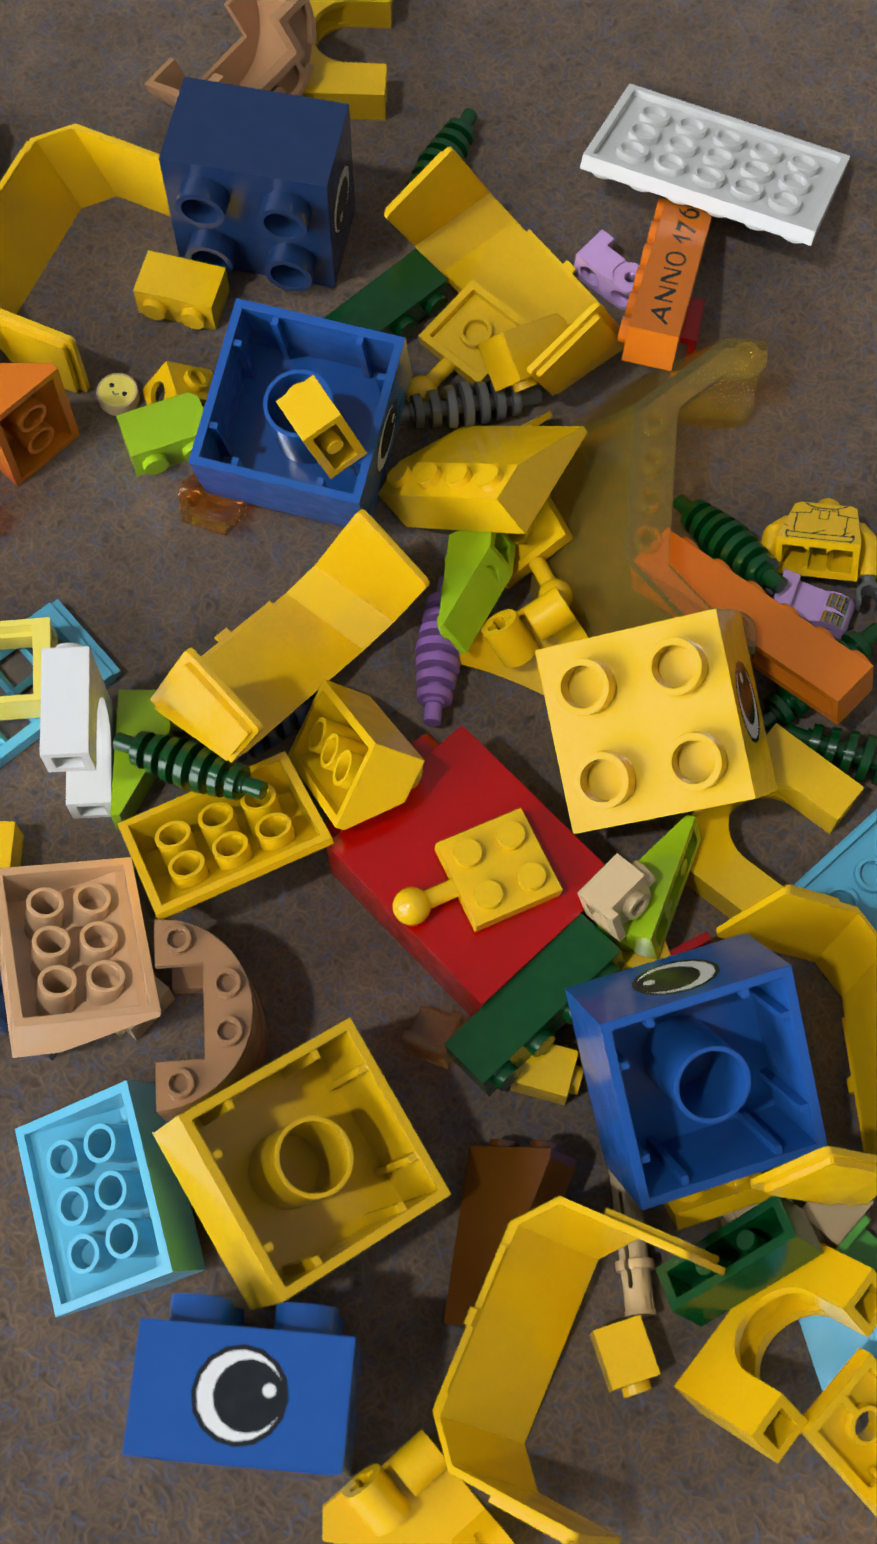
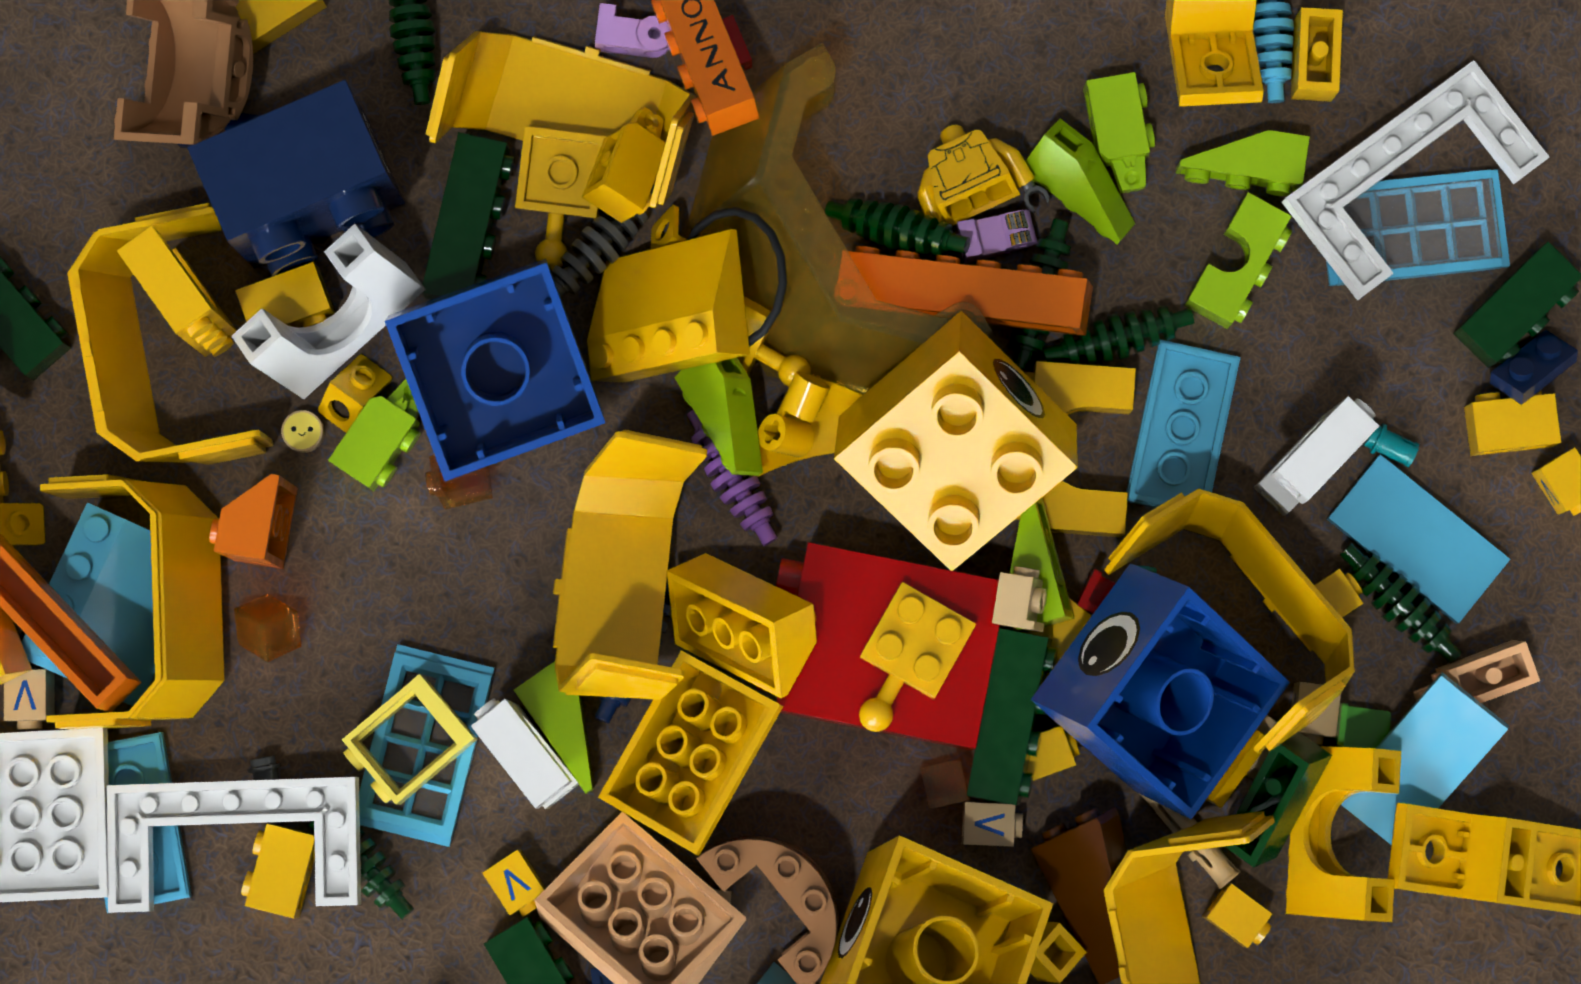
camera: 35 degrees left, 15 degrees up
dark green piece [113,731,268,801] -> none
yellow brick [276,375,367,479] -> none
none -> yellow arch [117,226,237,357]
none -> white arch [232,224,426,399]
none -> black piece [686,207,787,347]
none -> tan brick [961,802,1023,847]
none -> yellow brick [1030,922,1087,983]

